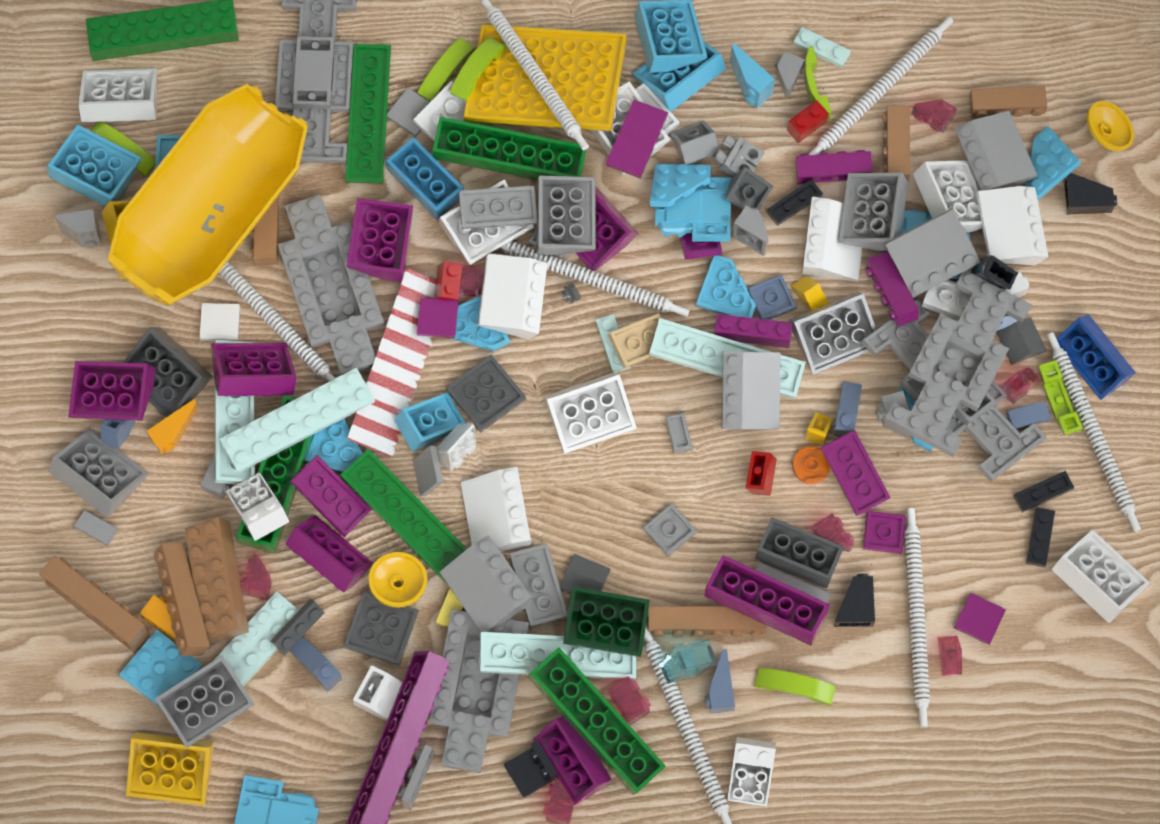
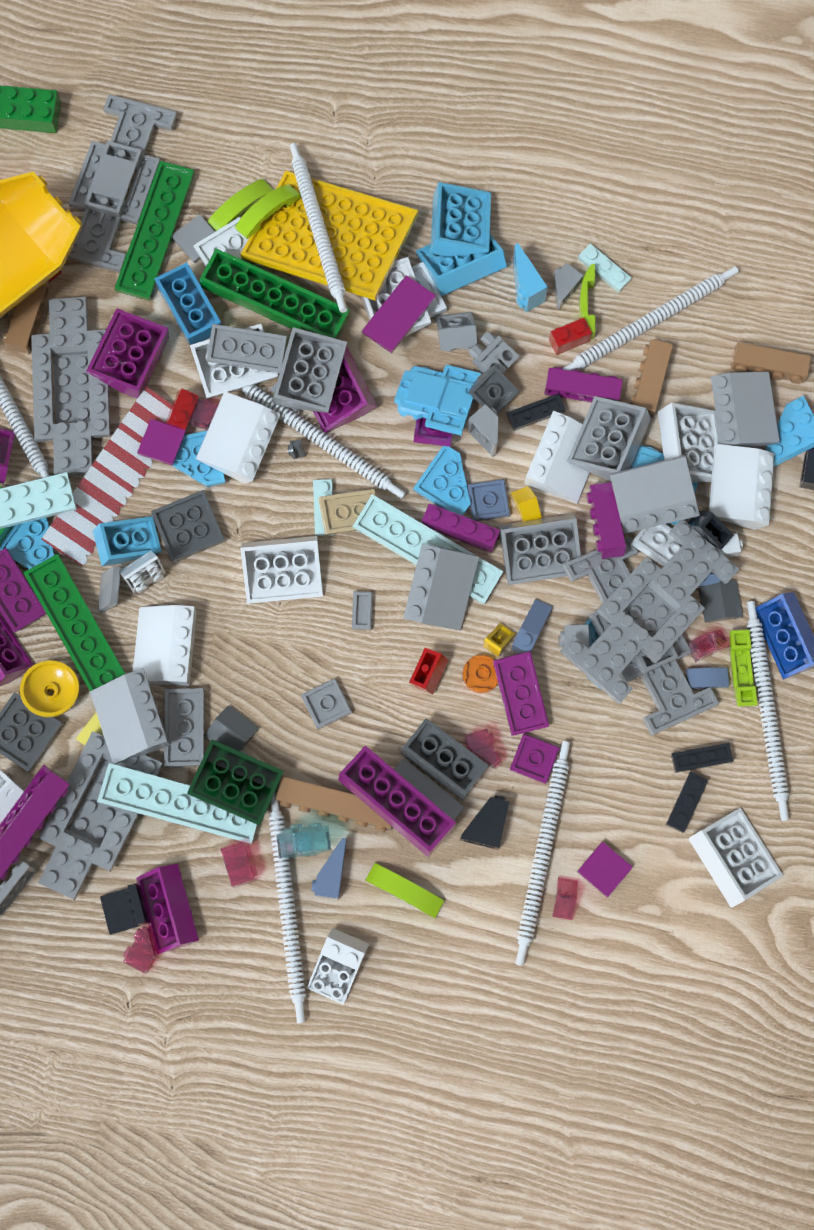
camera: 15 degrees right, 5 degrees up
green brick [527,647,666,795] -> none
medium azure plate [650,164,712,207] -> none
clear pink slope [912,99,957,133] -> none

